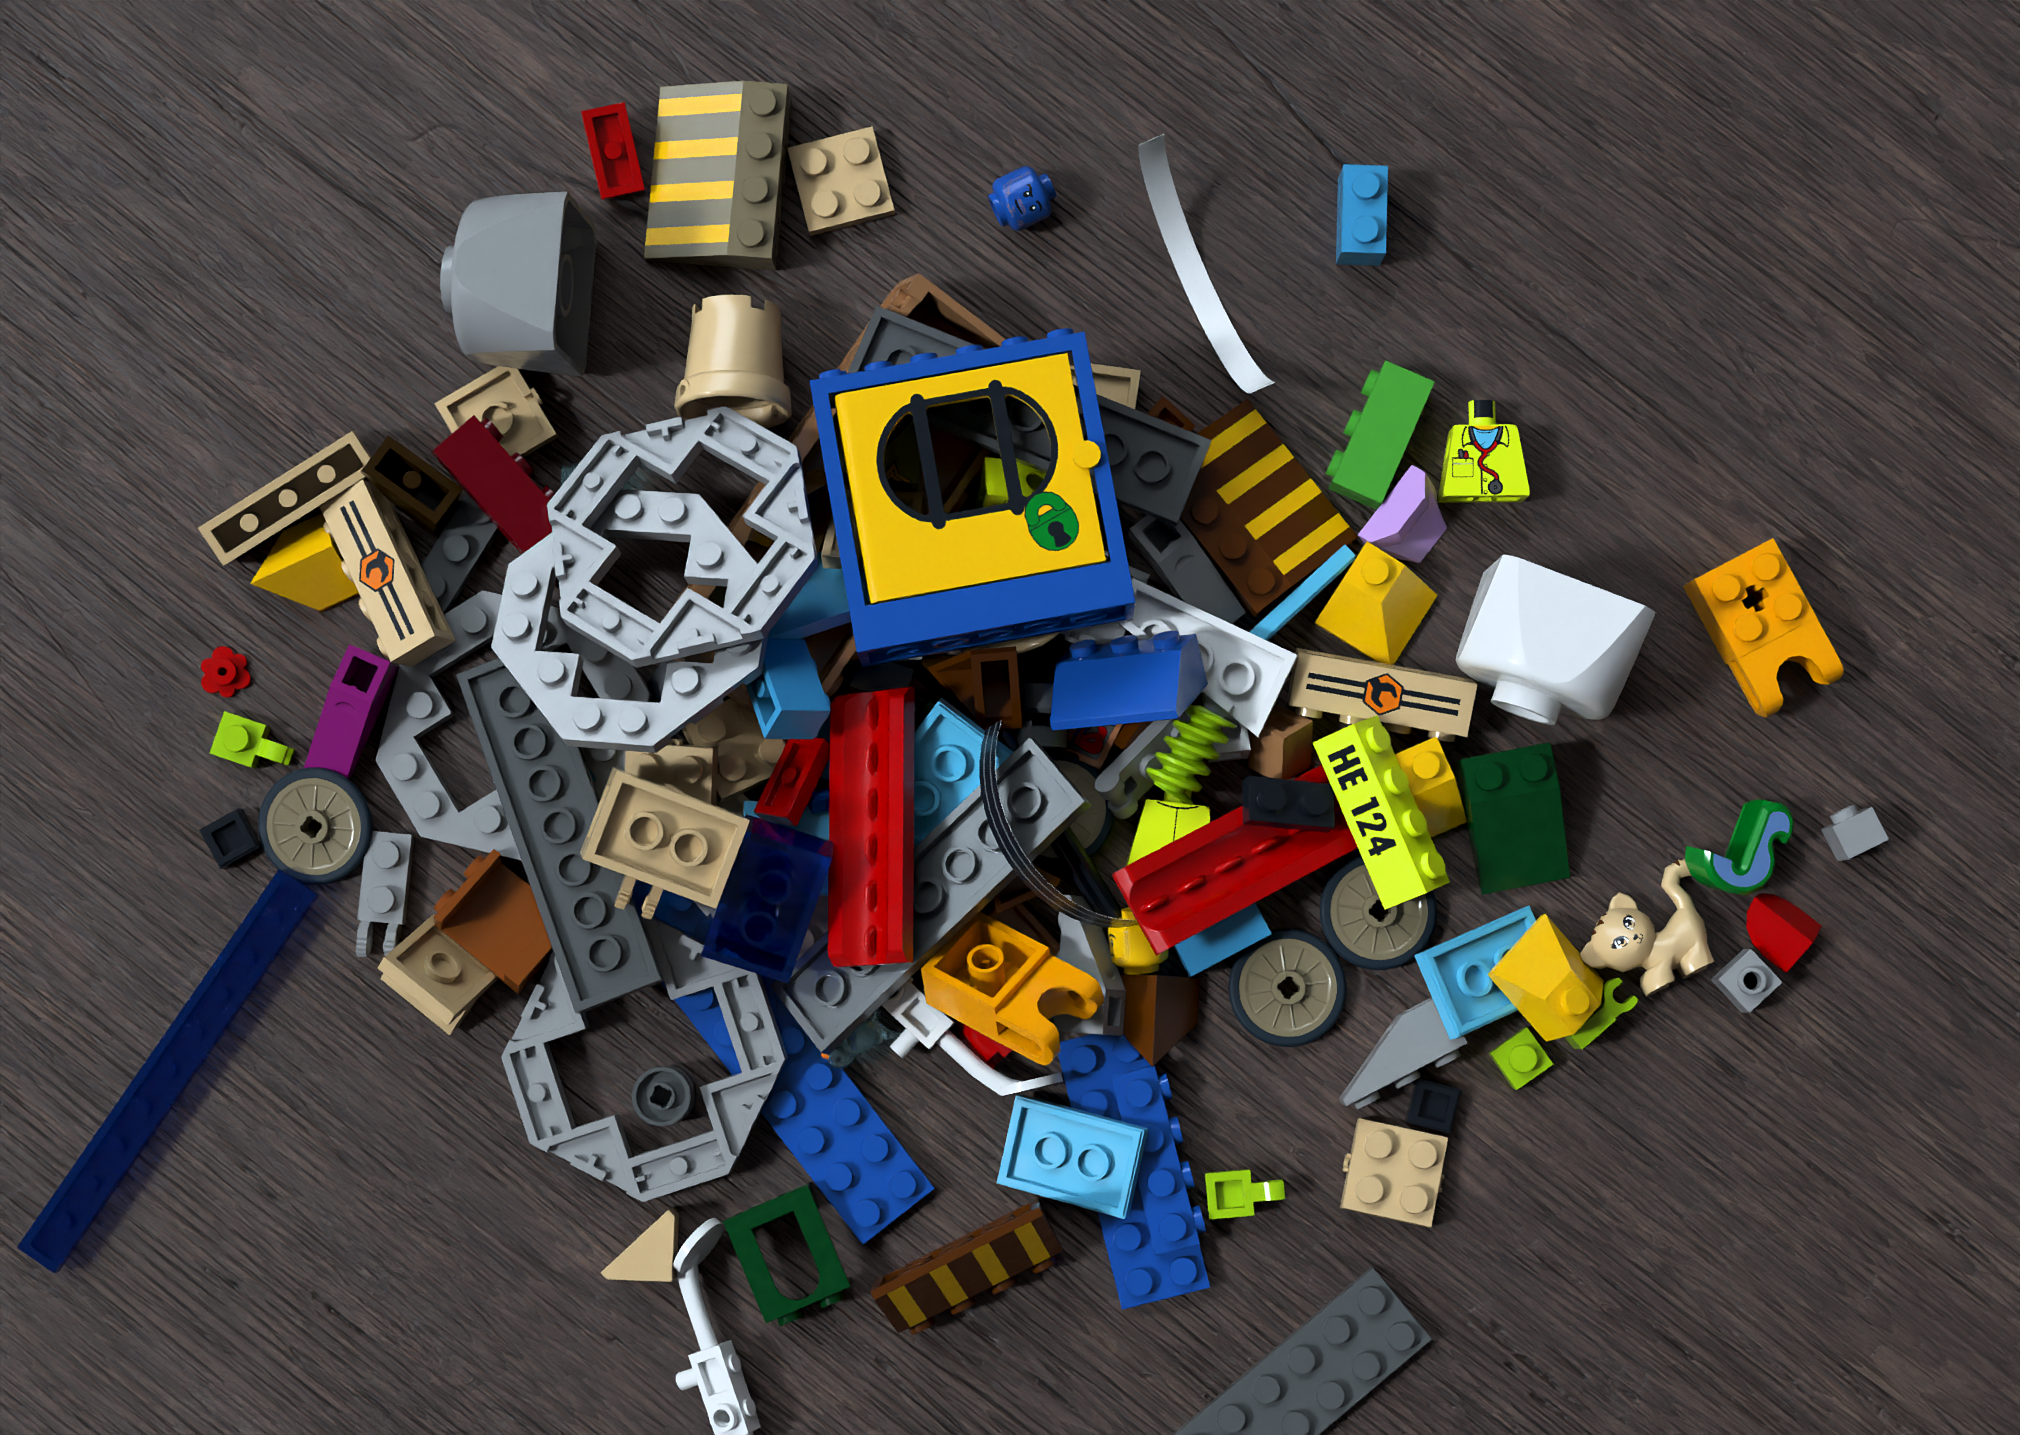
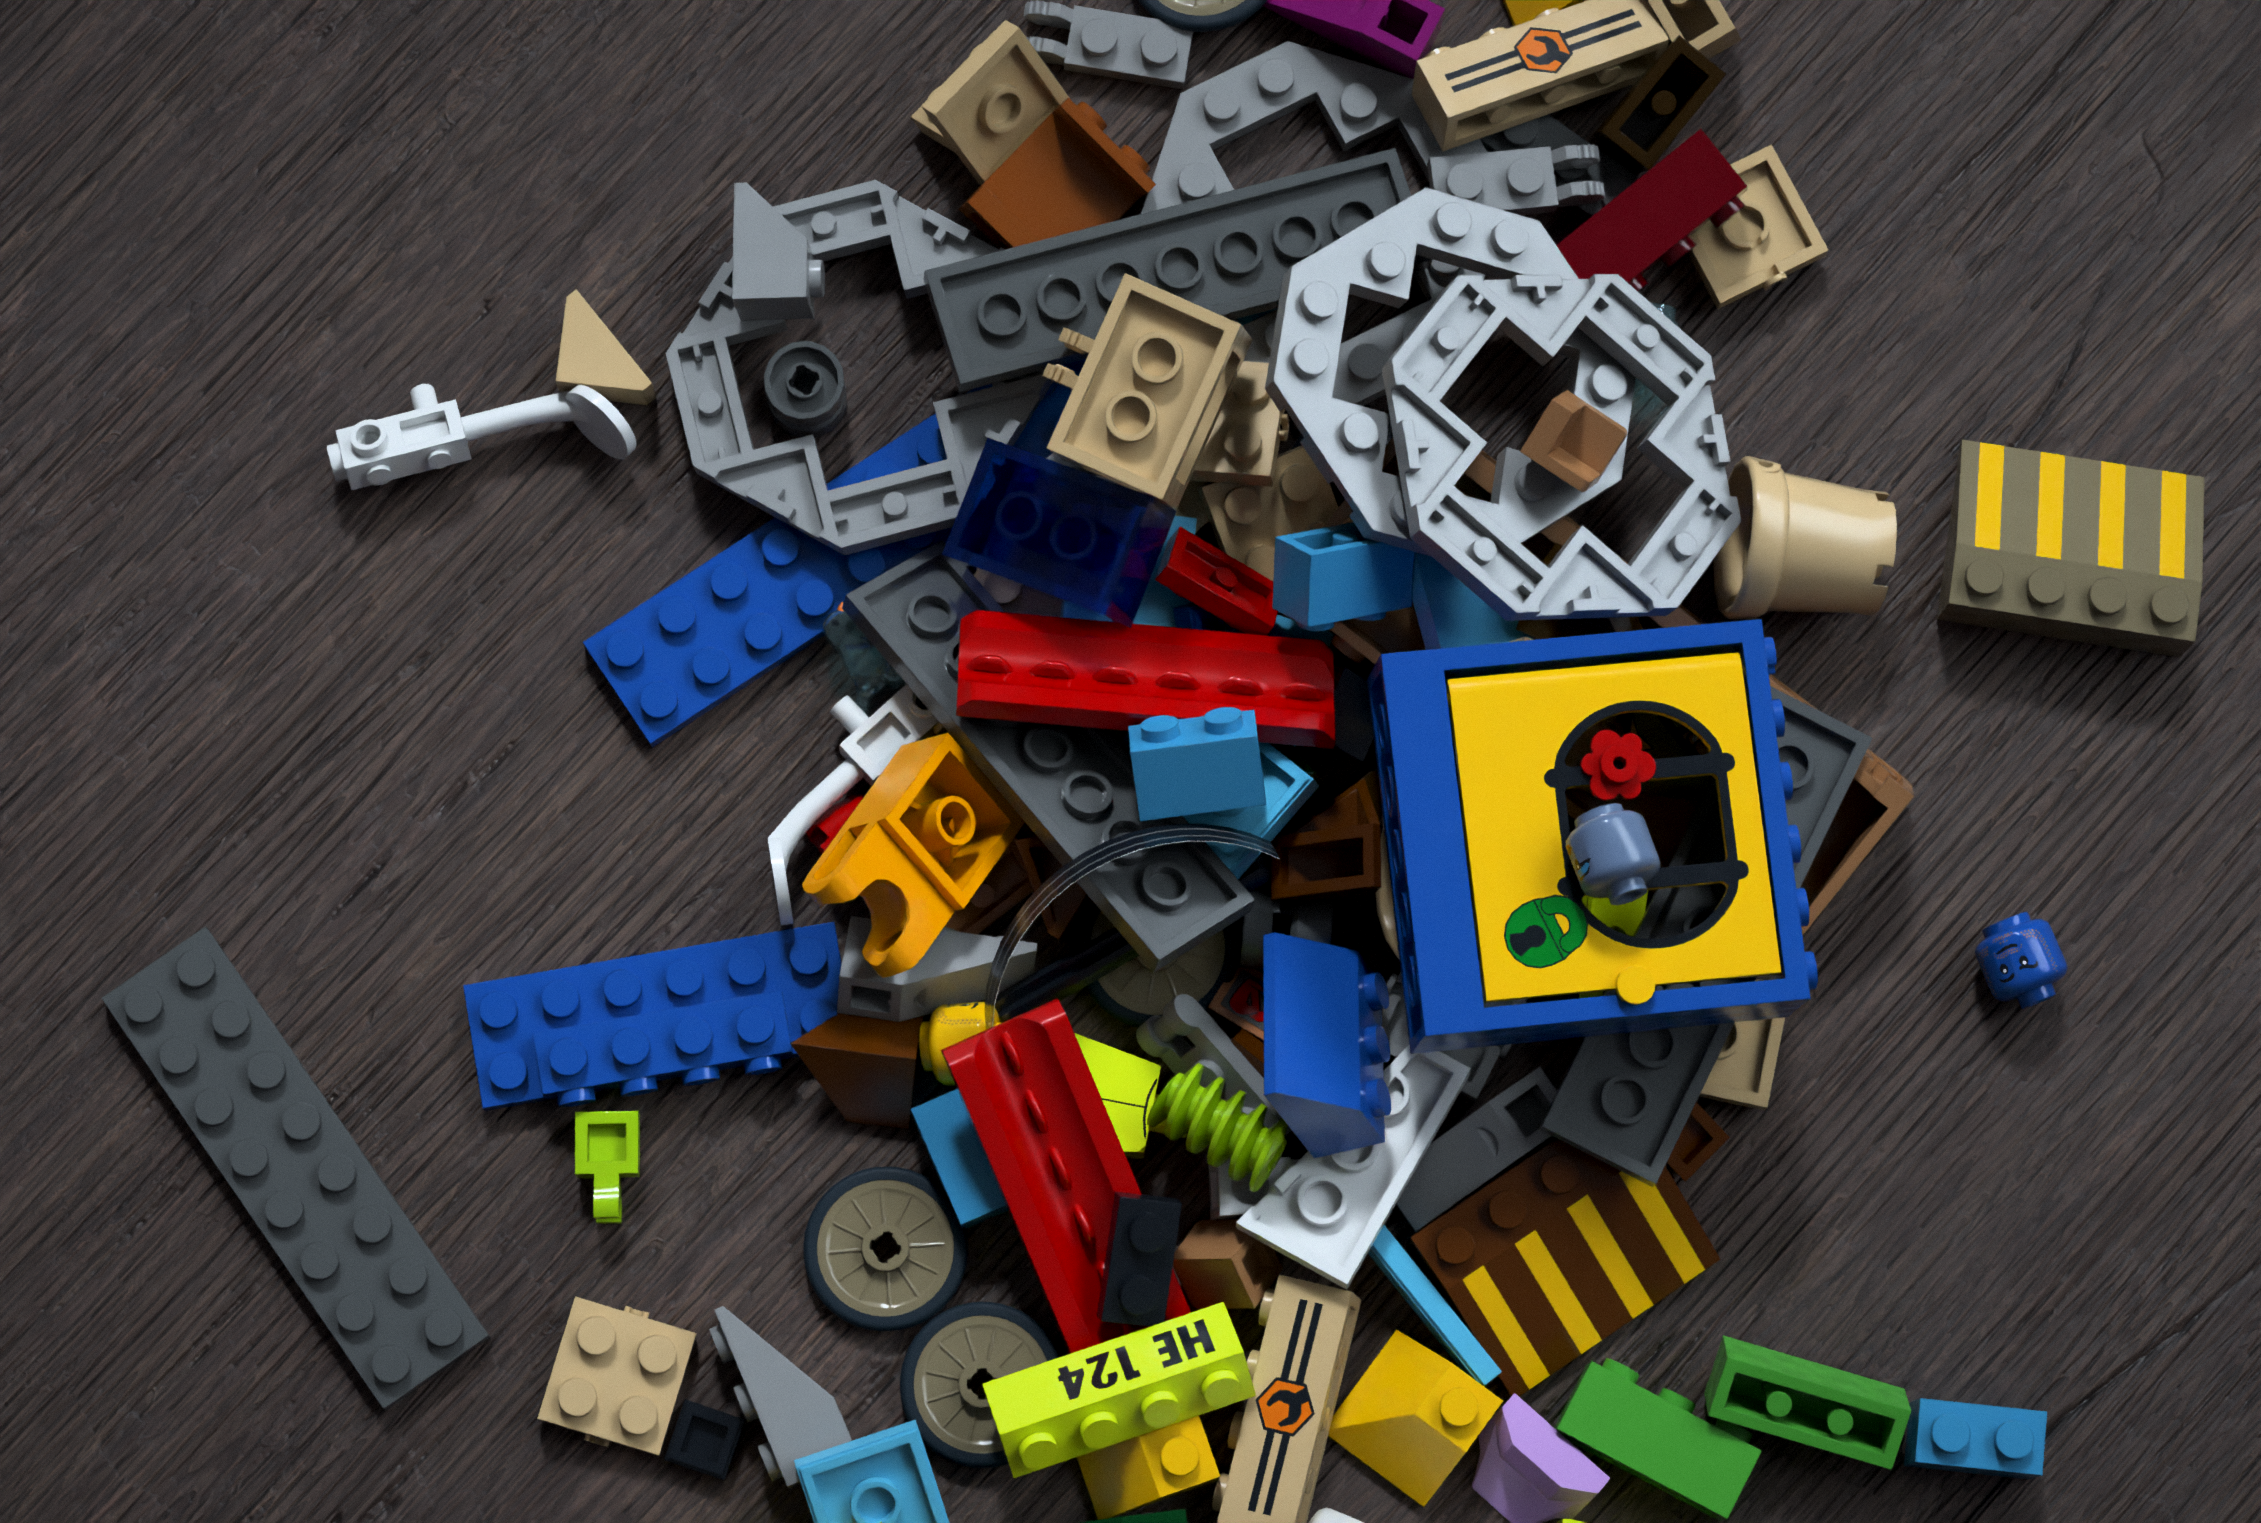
camera: 90 degrees right, 5 degrees down
light grey piece [440,192,597,377] -> none
red plate [581,102,645,200] -> none
dark green panel [723,1182,853,1326] -> none
tan plate [787,126,895,236] -> none
reddish brown slope [870,1198,1063,1335] -> none
medium azure tile [997,1094,1148,1219] -> none
white sticker [1138,134,1275,394] -> none
none -> light grey slope [732,182,825,321]
none -> dark azure brick [1128,707,1267,821]
none -> light grey hinge [1427,144,1605,215]
none -> medium nougat panel [1520,390,1627,492]
none -> sand blue head [1565,803,1660,905]
none -> red plant [1580,730,1656,801]
none -> bright green brick [1704,1335,1911,1470]

